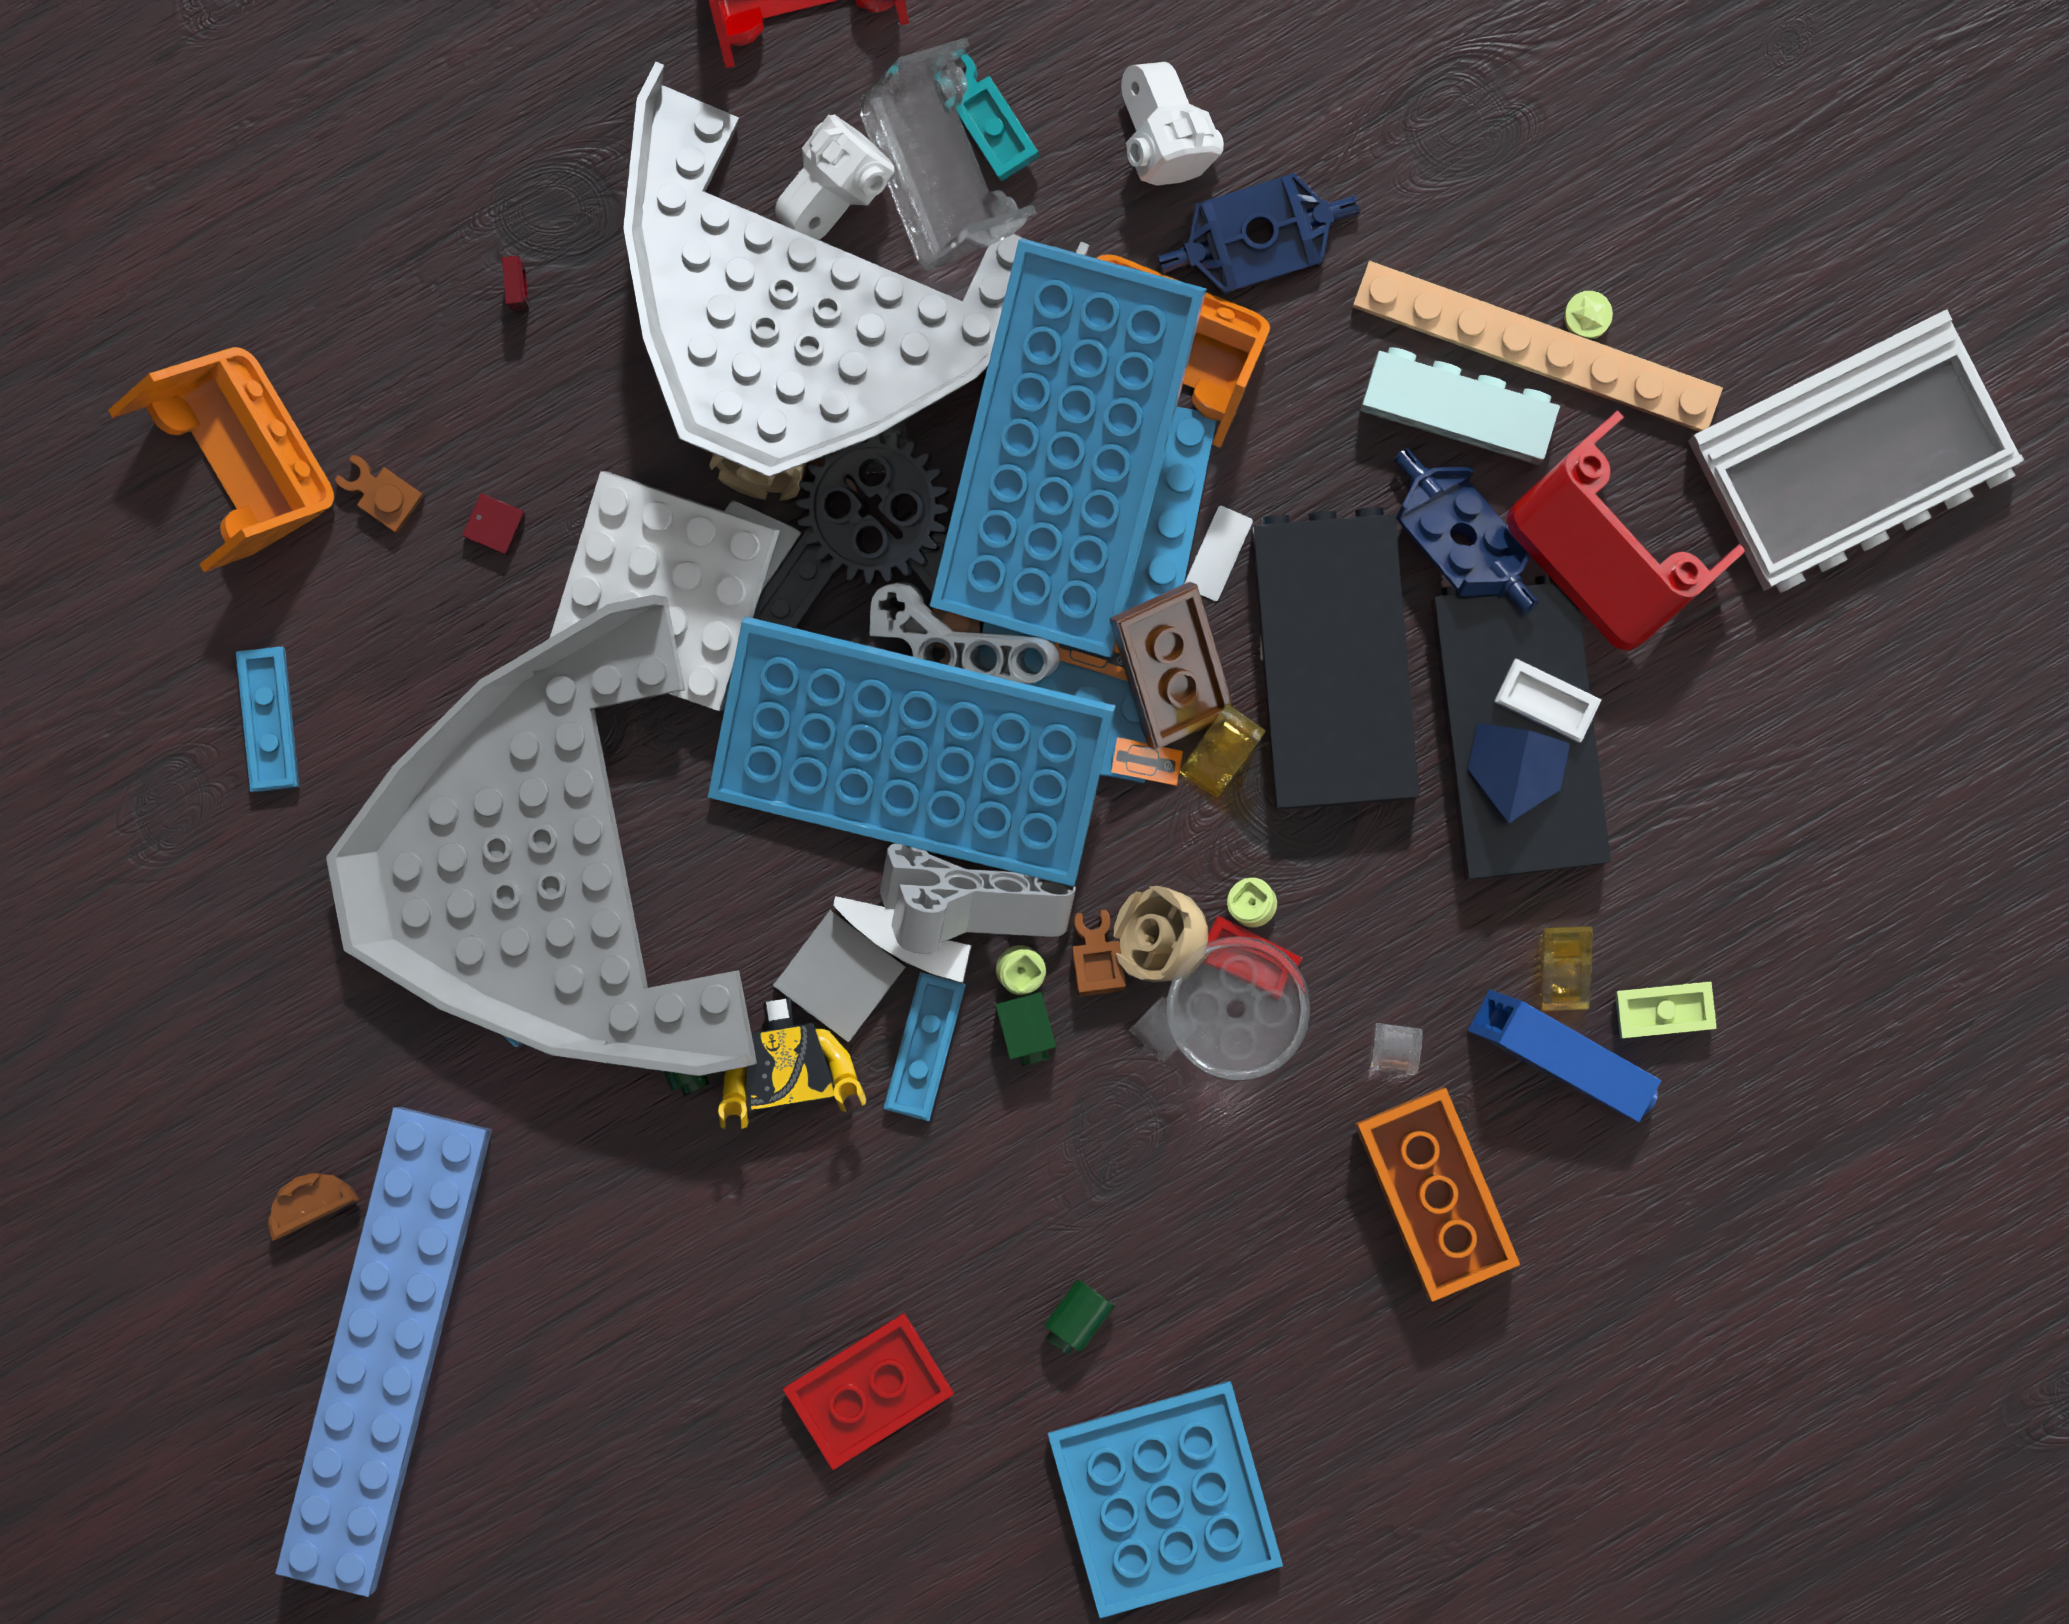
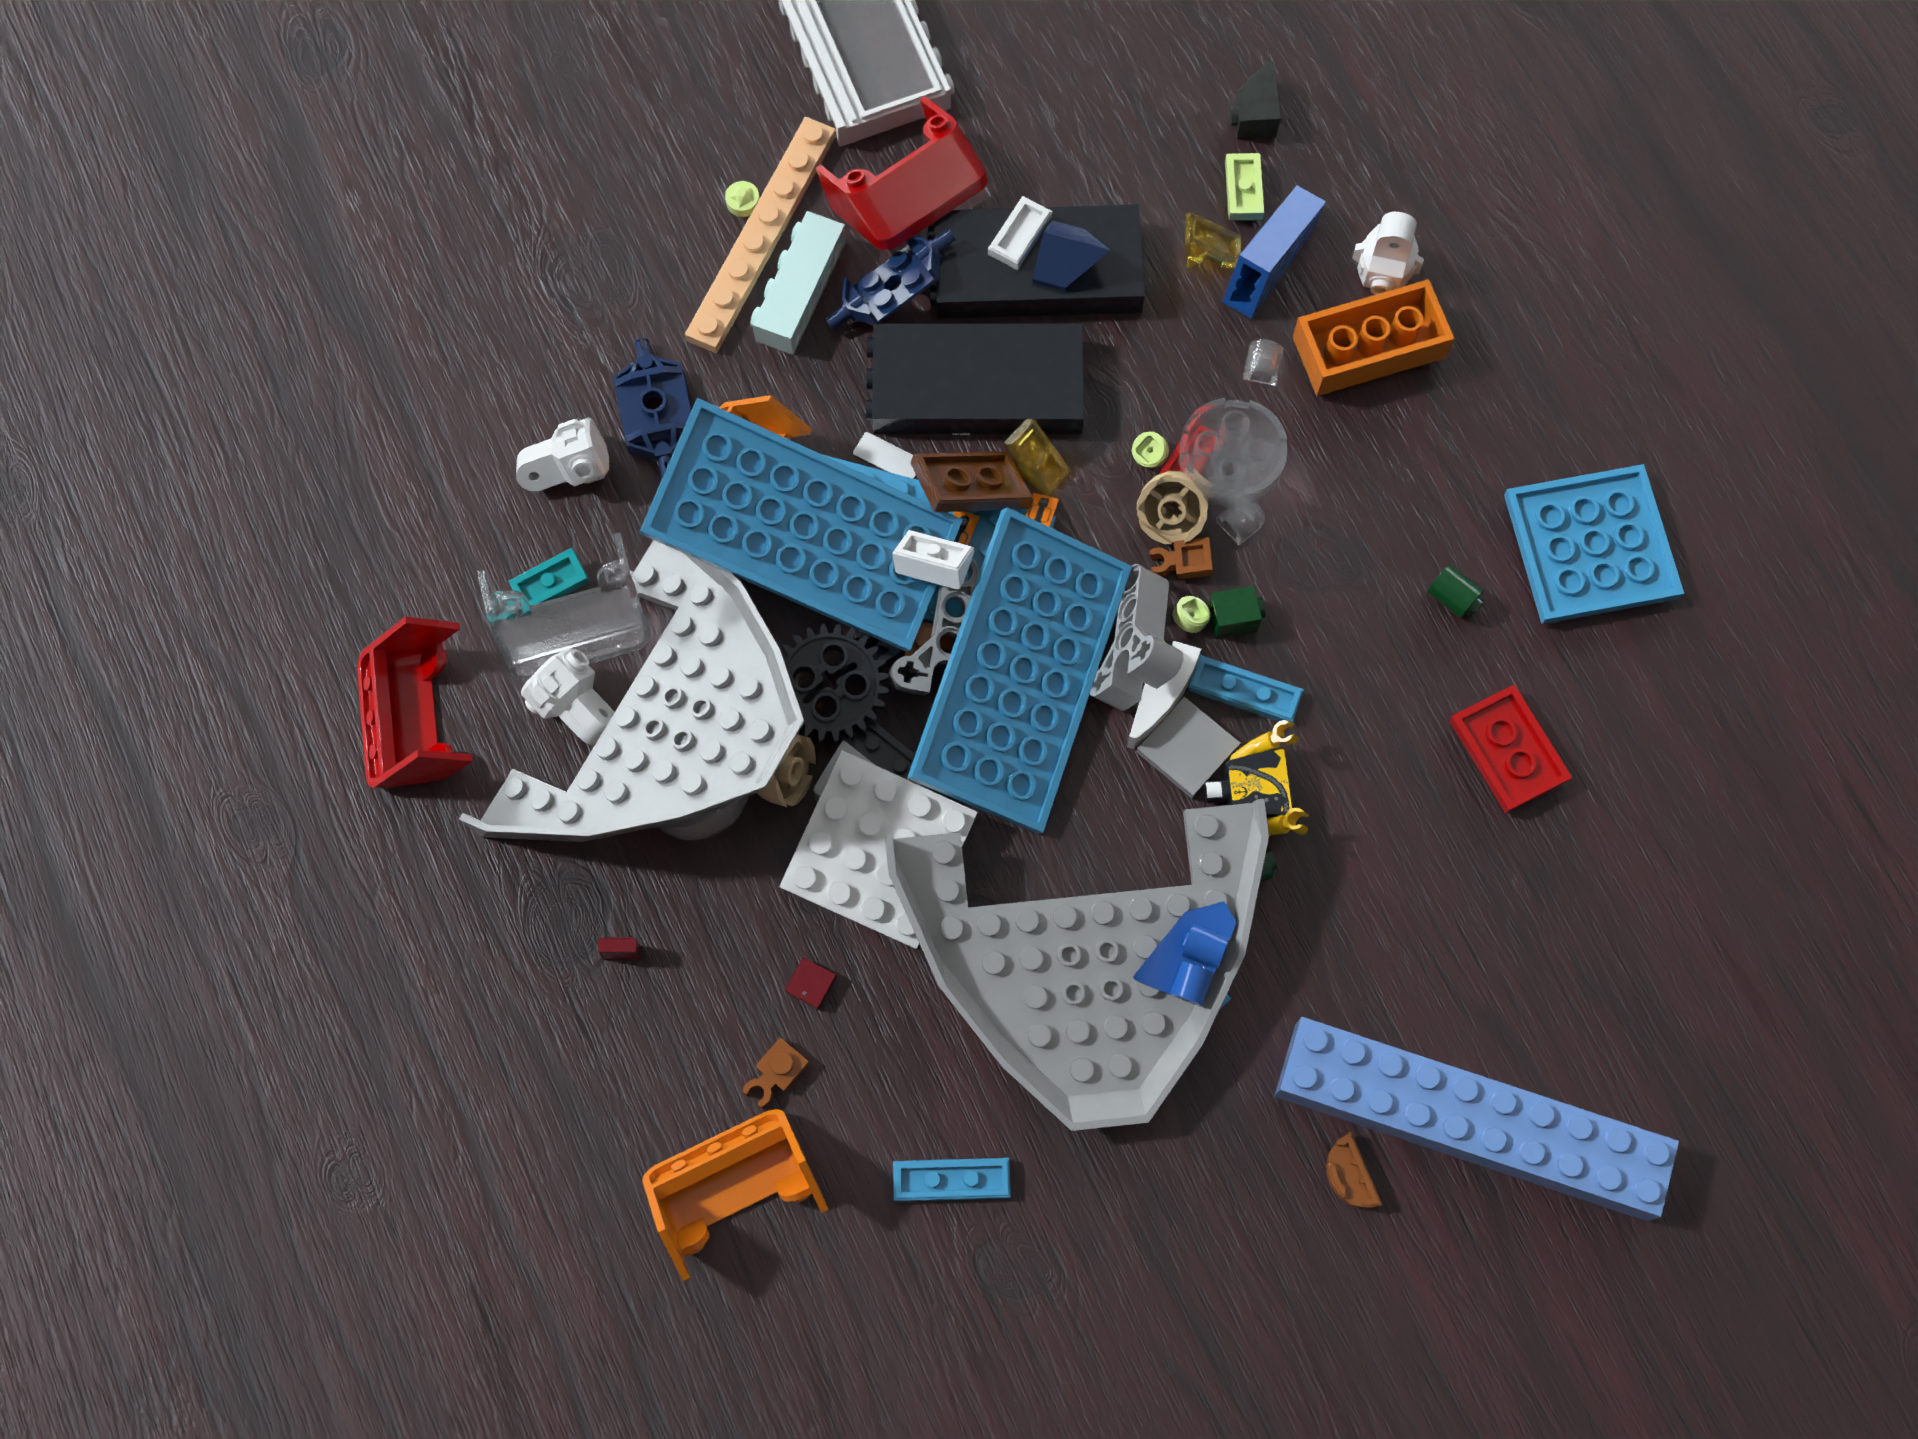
camera: 85 degrees left, 15 degrees down
none -> white slope [892,530,974,589]
none -> blue panel [1133,901,1237,1006]
none -> pearl dark grey slope [1229,61,1281,139]
none -> white piece [1352,212,1424,295]

